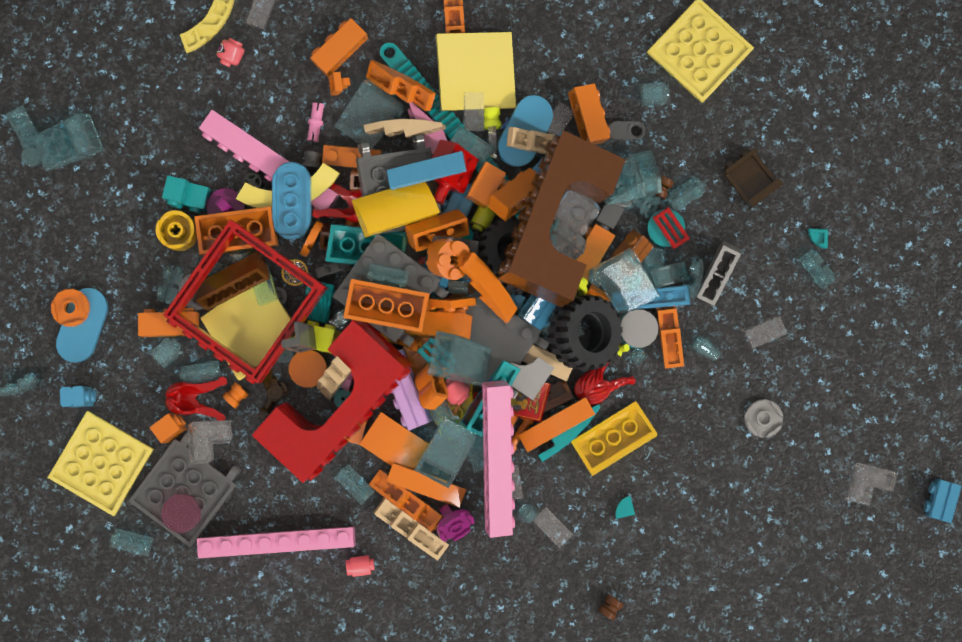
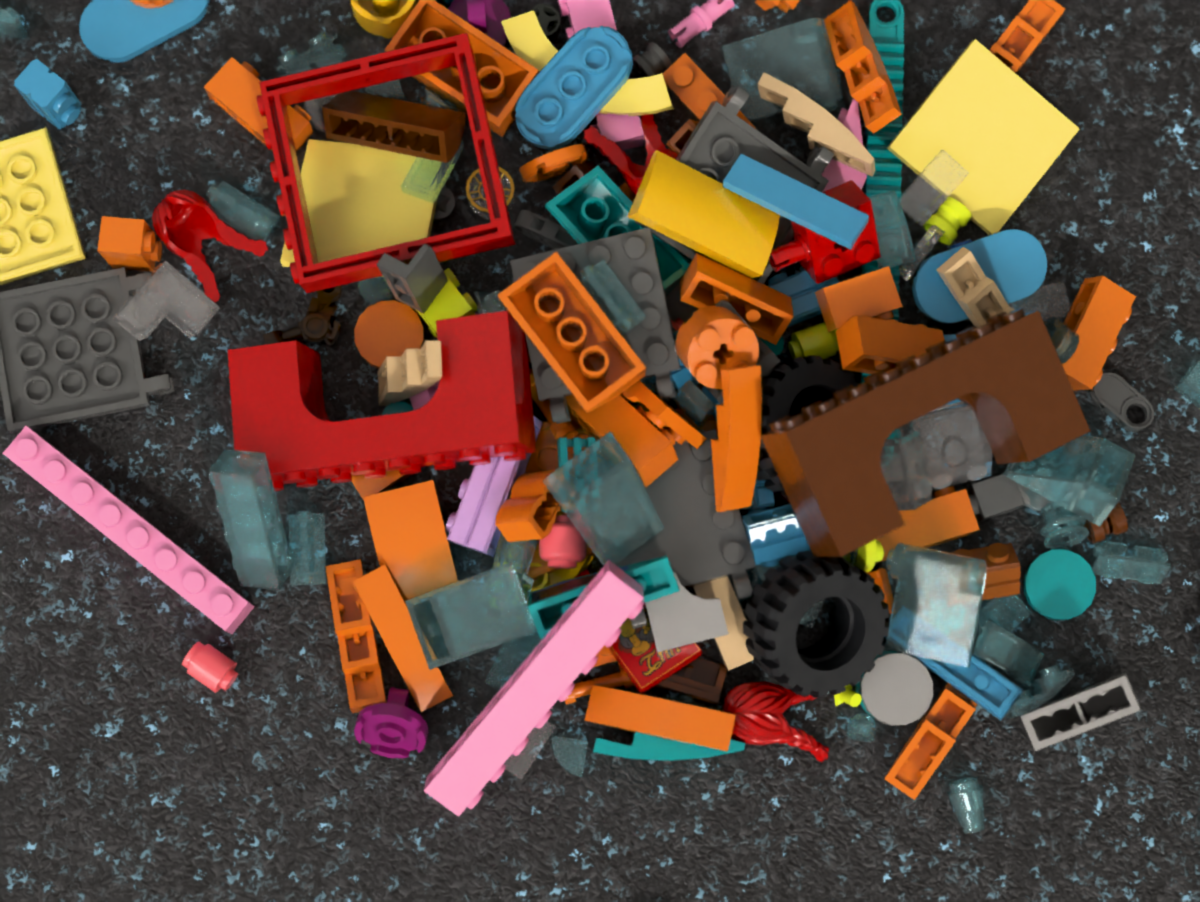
camera: 35 degrees right, 5 degrees down
clear light blue brick [150,337,183,368] -> none
clear pink tile [161,494,201,533] -> none
orange wheel [222,382,249,409] -> none
teal brick [305,282,336,324] -> none
tan slope [373,497,449,561] -> none
clear light blue plate [518,504,537,523] -> none
clear tile [533,507,573,548] -> none
yellow slope [571,401,657,476] -> none
red tile [652,207,690,250] -> none
clear tile [744,316,787,349] -> none
none -> clear light blue brick [209,449,293,590]
none -> clear light blue tile [552,735,588,777]
none -> clear light blue tile [1044,317,1079,364]

